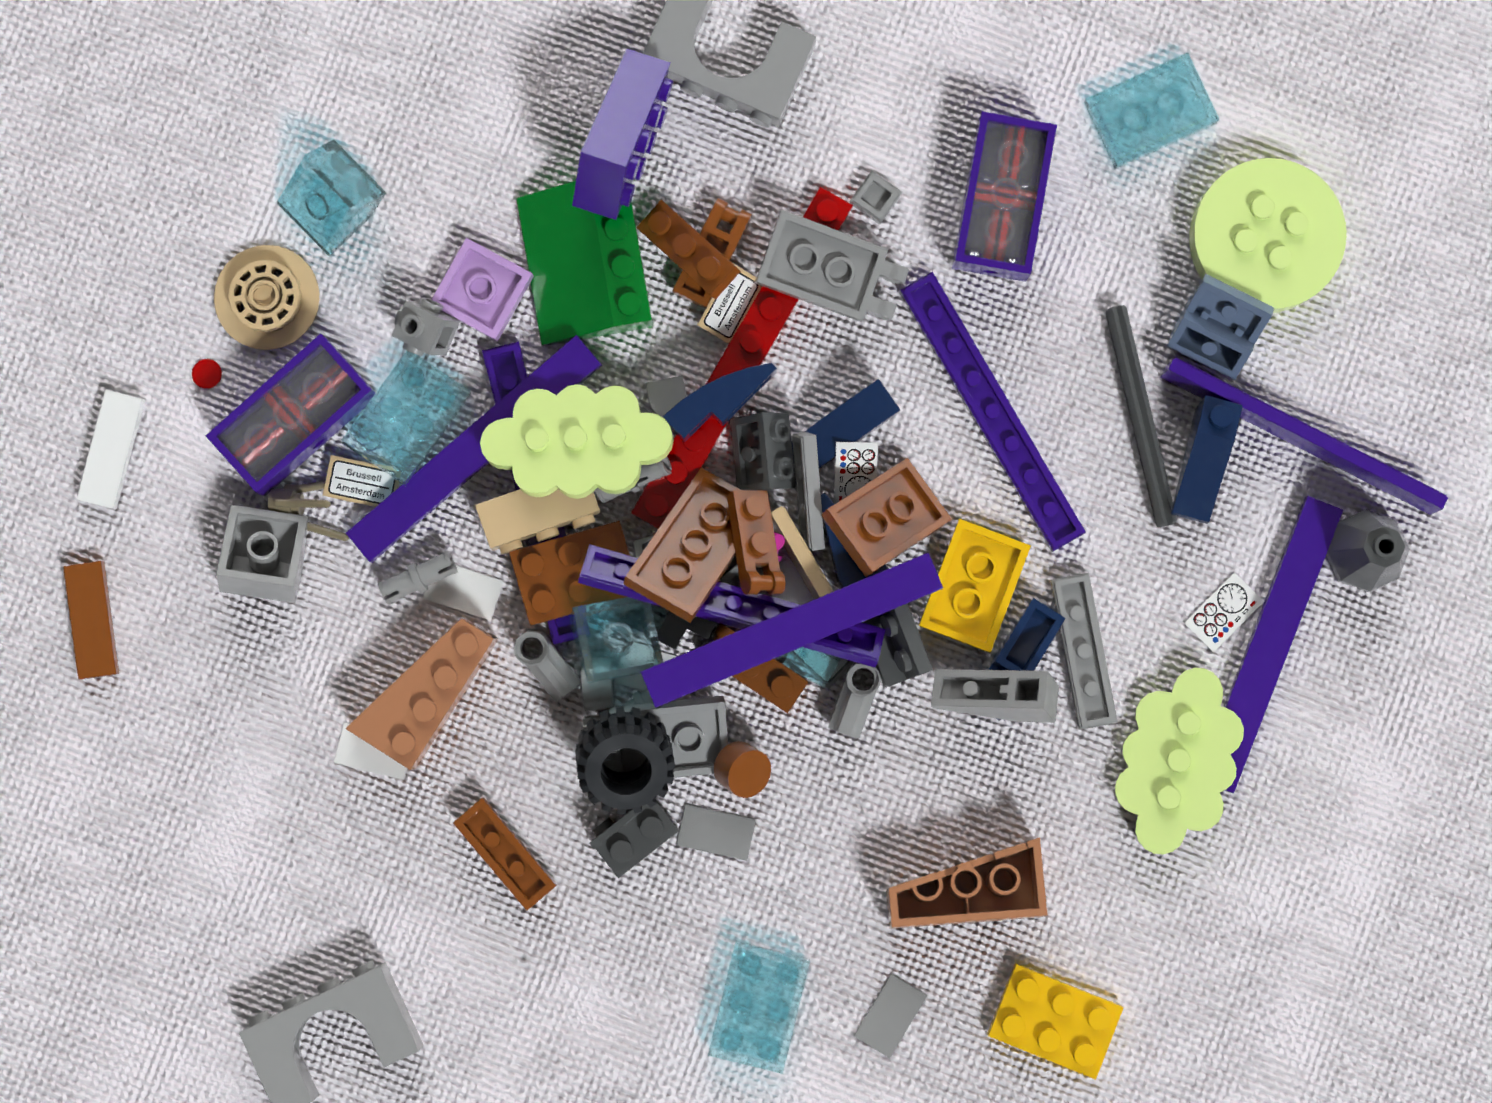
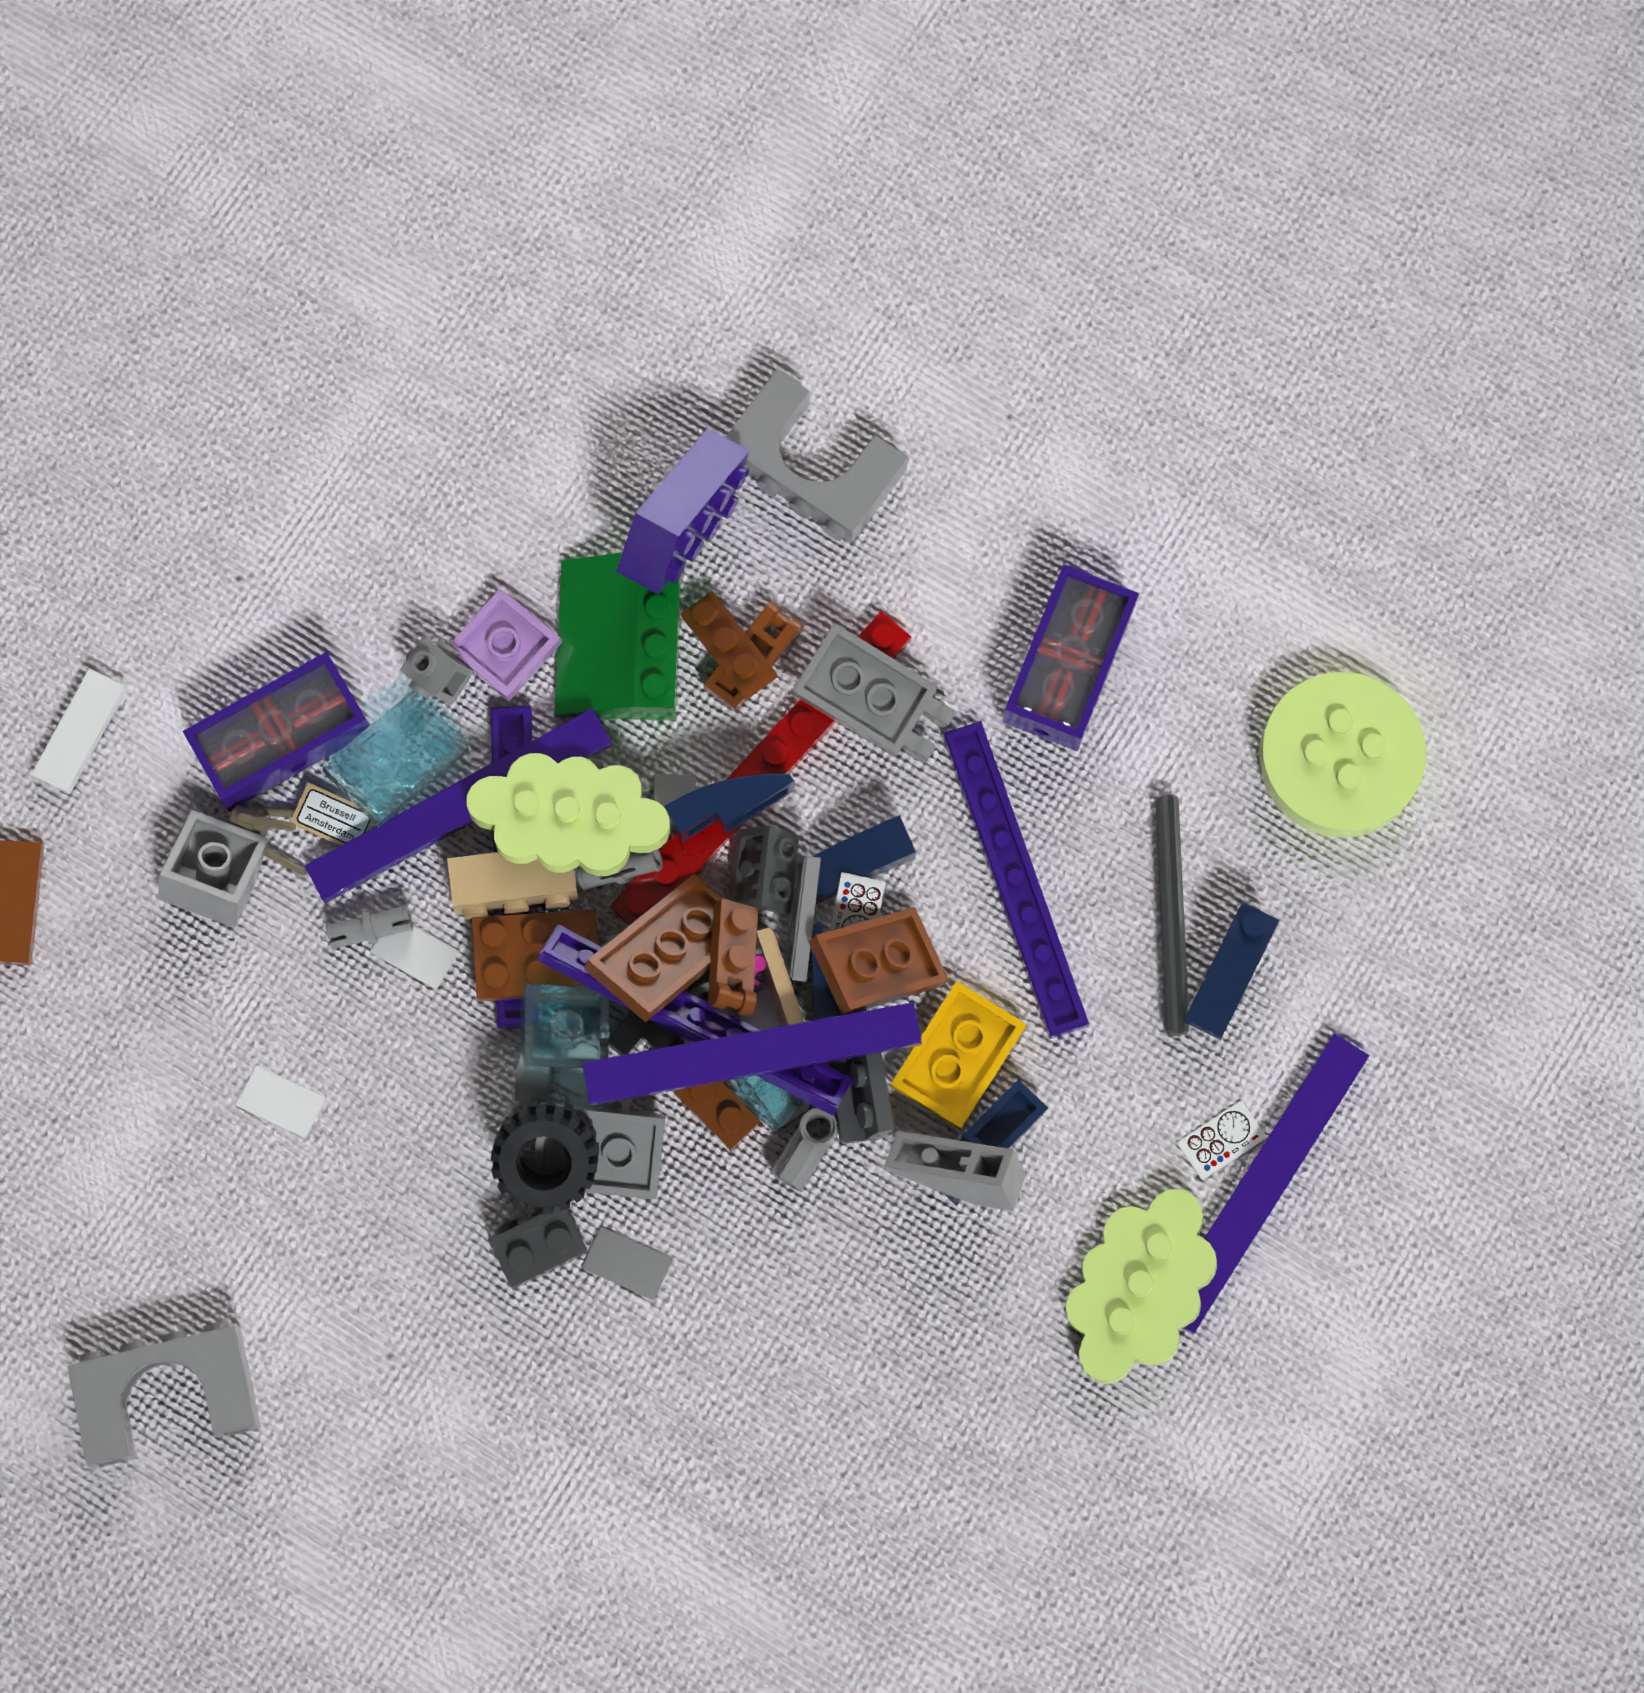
camera: 10 degrees right, 10 degrees down
red sticker [192,359,222,389] -> none
tan wheel [214,245,320,350] -> none
clear light blue slope [277,140,386,256] -> none
nougat wedge [345,618,498,770] -> none
dark orange plate [453,797,557,911] -> none
light grey piece [514,629,582,702] -> none
sticker [697,263,762,344] -> none
clear light blue plate [708,941,810,1074] -> none
dark orange piece [714,741,771,798] -> none
light grey tile [850,171,902,225] -> none
light grey sticker [854,974,927,1058] -> none
nougat wedge [886,837,1047,929] -> none
yellow plate [987,963,1124,1080] -> none
light grey tile [1050,573,1118,730] -> none
clear light blue plate [1084,52,1220,169] -> none
dark purple tile [1161,358,1448,515] -> none
sand blue brick [1167,274,1274,380] -> none
dark grey cone [1326,509,1410,592] -> none

